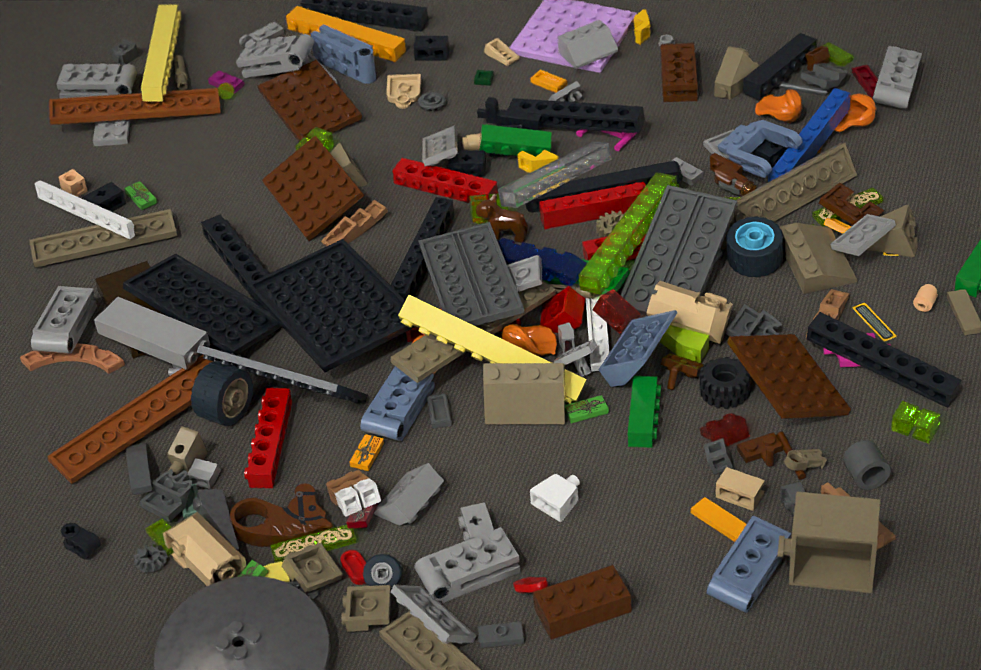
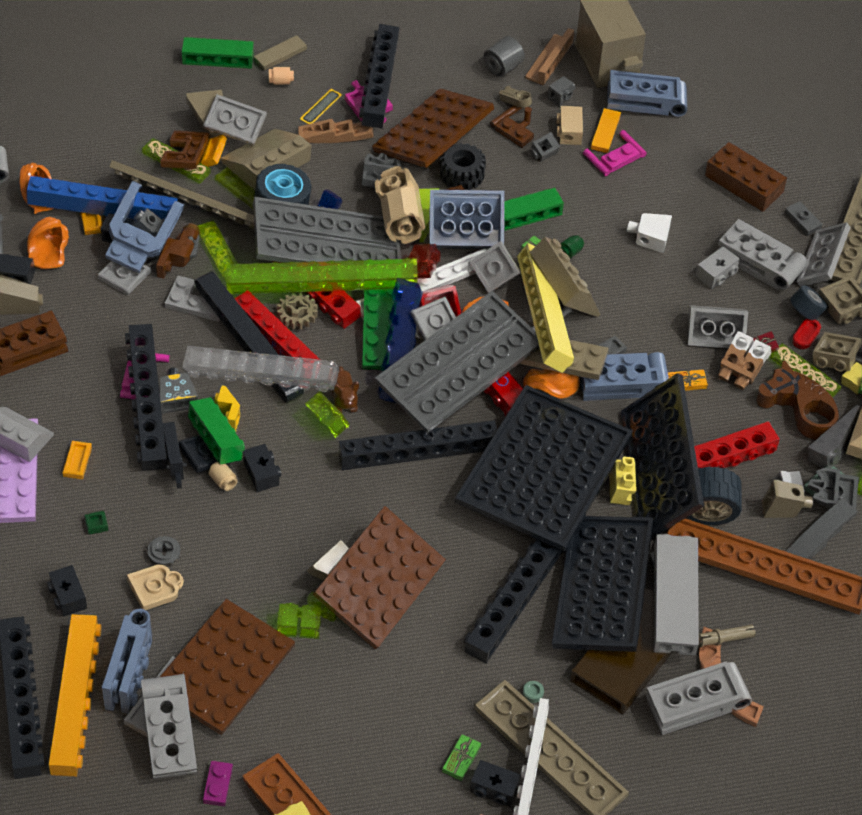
camera: 125 degrees left, 10 degrees up
clear neon green plate [218,83,234,100] -> none
light grey hinge [239,22,285,47] -> none
medium nougat slope [321,200,388,246] -> none
red brick [392,158,498,205] -> none
light grey plate [422,126,458,166] -> none
tan slope [484,38,520,66] -> none
red tile [513,577,549,593] -> none
light grey plate [549,81,582,102] -> none
light grey piece [558,323,575,353] -> none
clear red bracket [699,413,750,446] -> none
clear neon green piece [891,401,940,444] -> none
none -> dark grey brick [132,208,165,237]
none -> dark grey torso [160,368,198,414]
none -> clear blue tile [318,189,343,209]
none -> sand green tile [522,681,544,703]
none -> dark green brick [560,235,584,259]
none -> dark pink plate [583,130,647,176]
none -> light yellow hips [609,457,636,506]
none -> dark tan pin [698,624,756,647]

